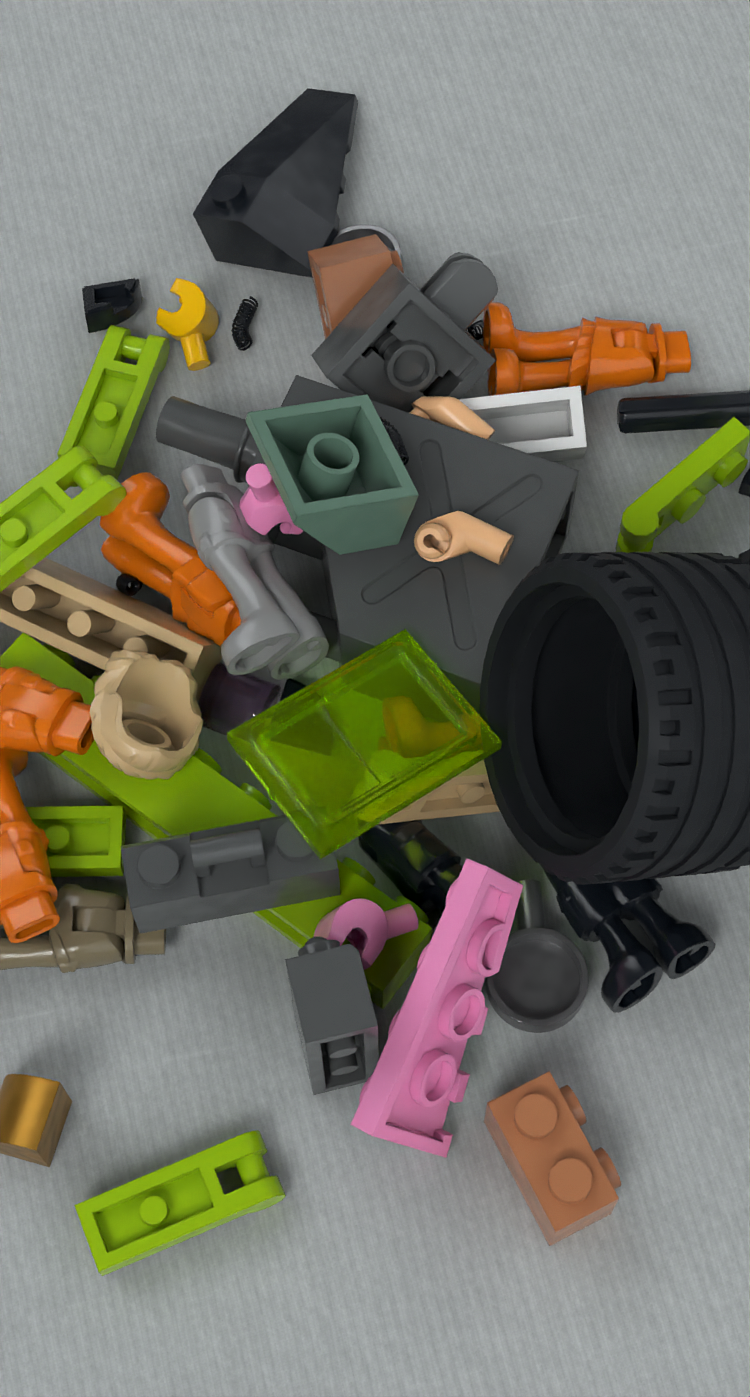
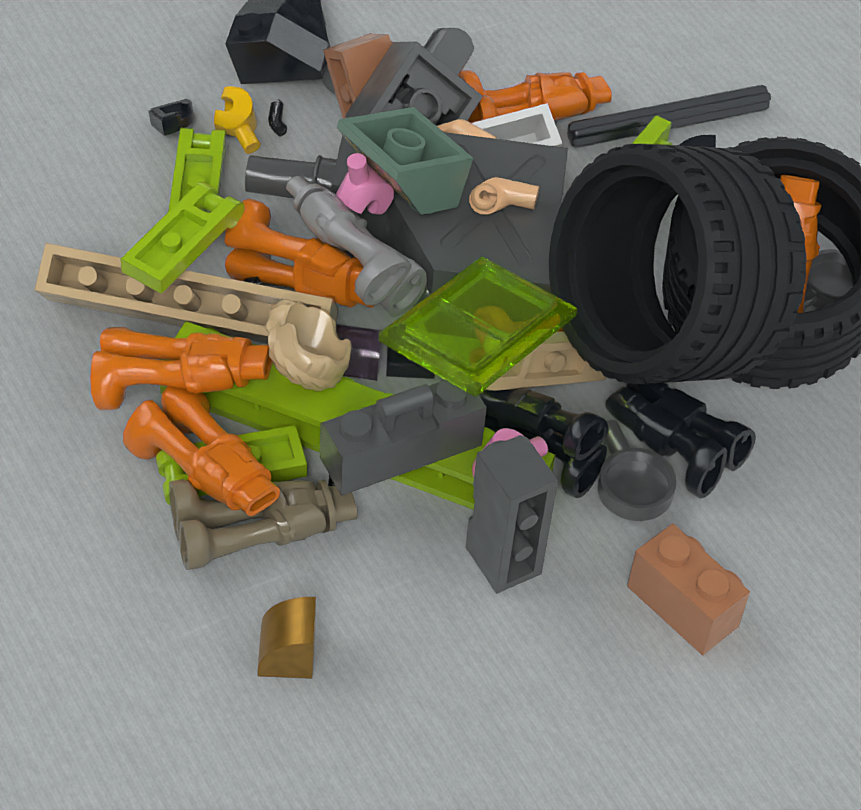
camera: 20 degrees left, 15 degrees down
lime plate [74,1130,286,1276] -> none
bright pink wing [350,858,523,1158] -> none

